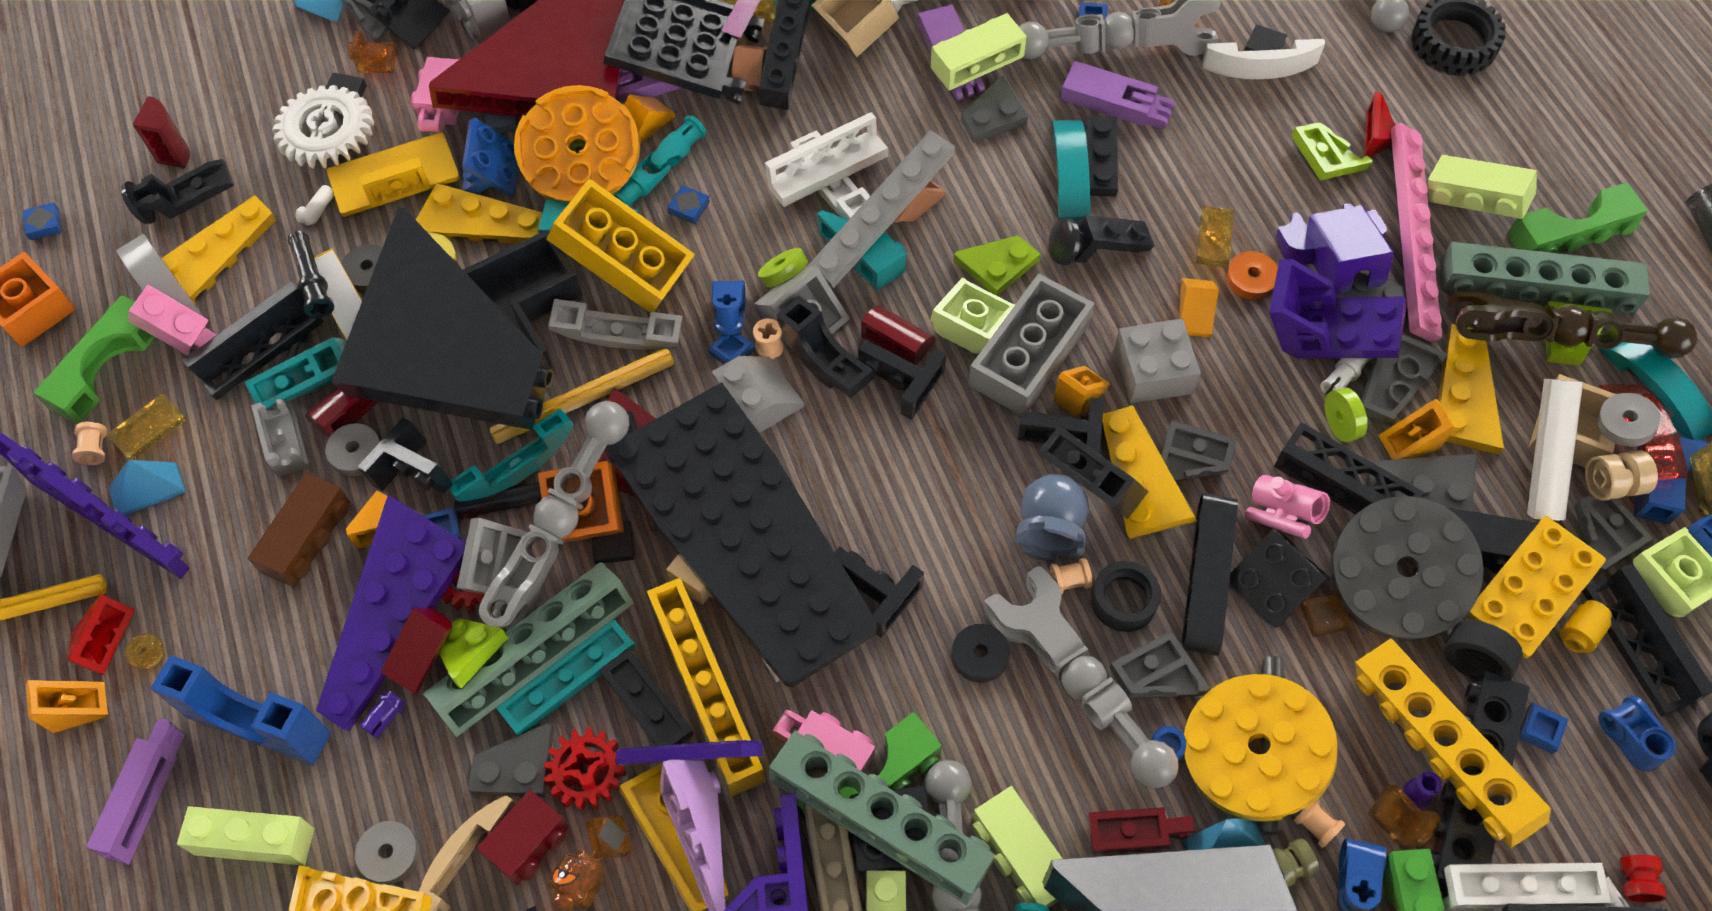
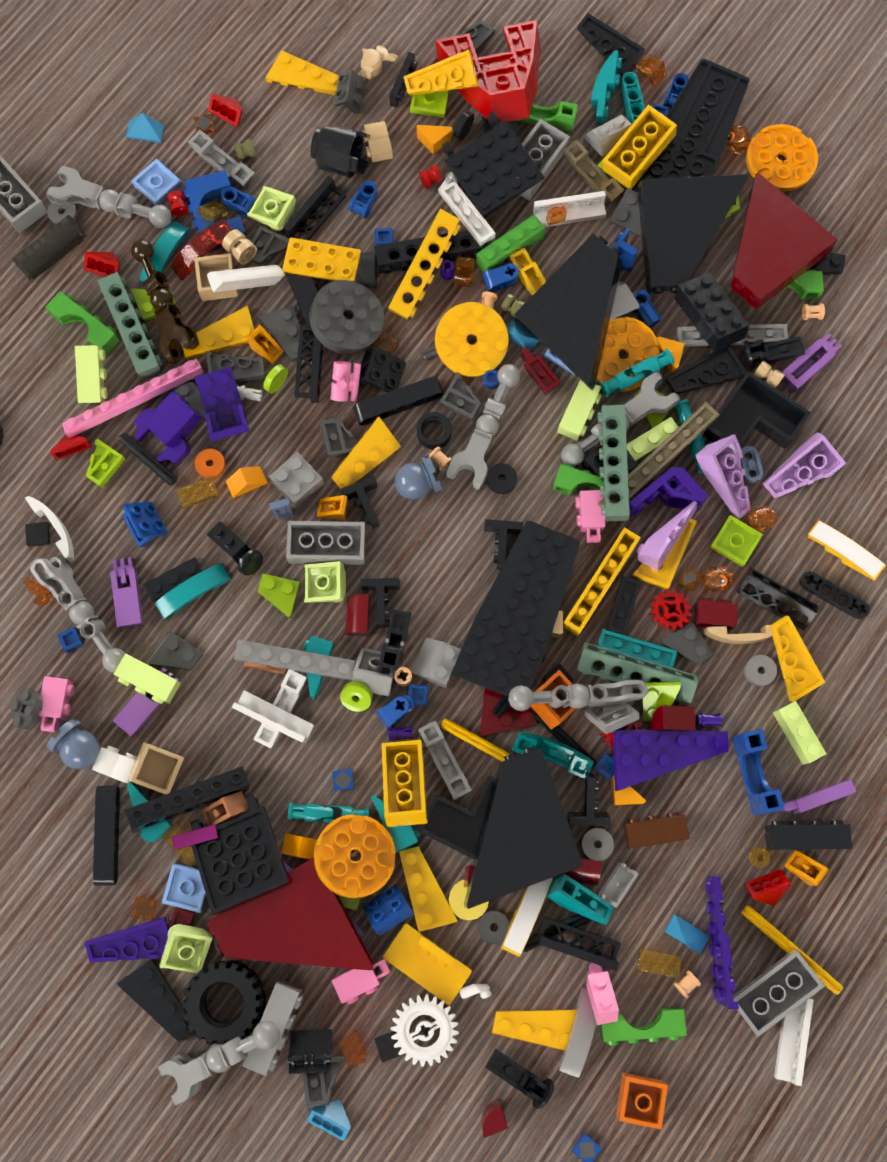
camera: 125 degrees left, 15 degrees up
black pin [287,231,334,319] -> none
dark purple tile [616,740,763,764] -> none
black slope [1038,426,1149,519] -> none
yellow brick [1560,600,1612,653] -> none
light grey piece [1598,393,1661,447] -> none
none -> red slope [83,252,120,277]
none -> black axle [118,433,177,486]
none -> blue bracket [122,502,168,547]
none -> sand blue plate [269,498,294,520]
none -> dark purple pin [388,726,413,742]
none -> black brick [765,820,852,850]

